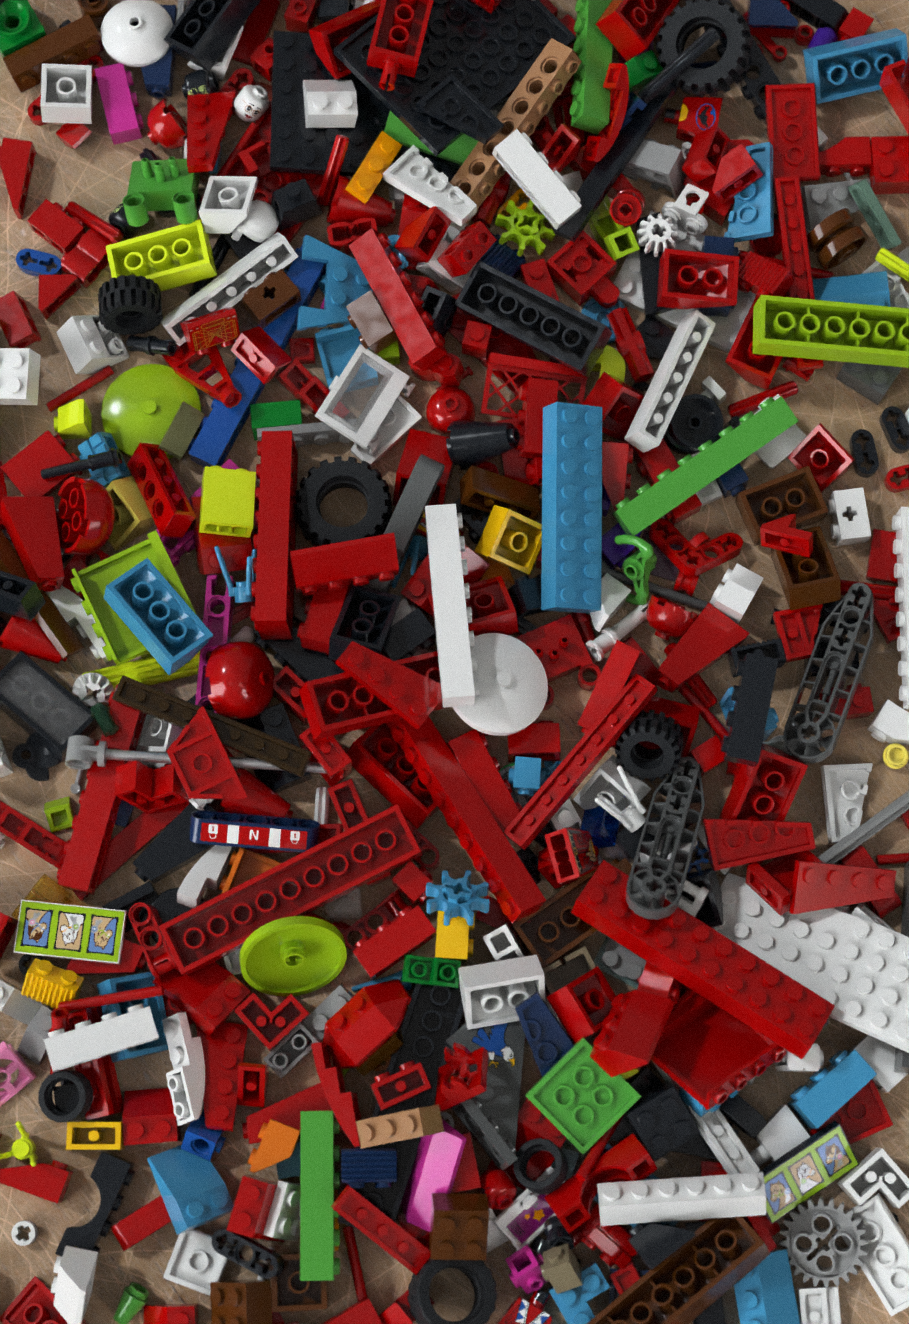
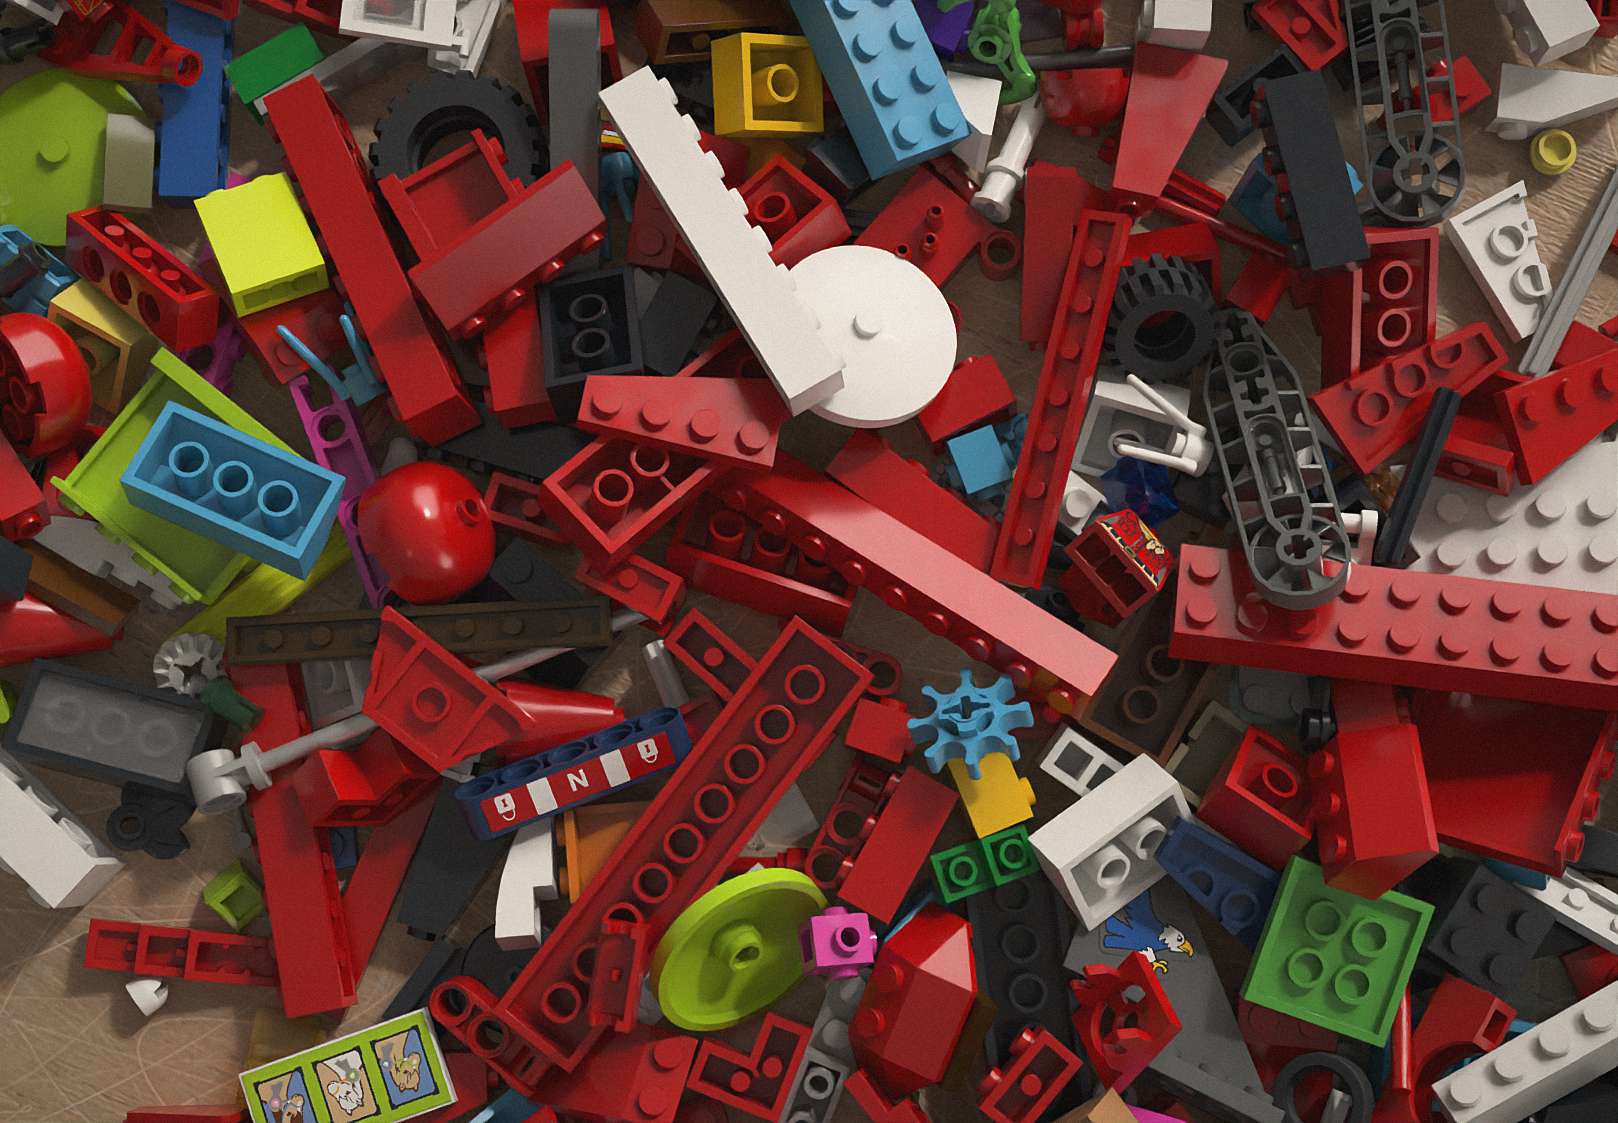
camera: 20 degrees left, 5 degrees up
none -> red panel [377,128,525,261]
none -> red hinge [585,917,652,1033]
none -> dark pink brick [797,906,877,981]
none -> black plate [1298,675,1337,753]
none -> clear orange bush [1364,464,1401,512]
none -> black axle [1373,386,1461,568]

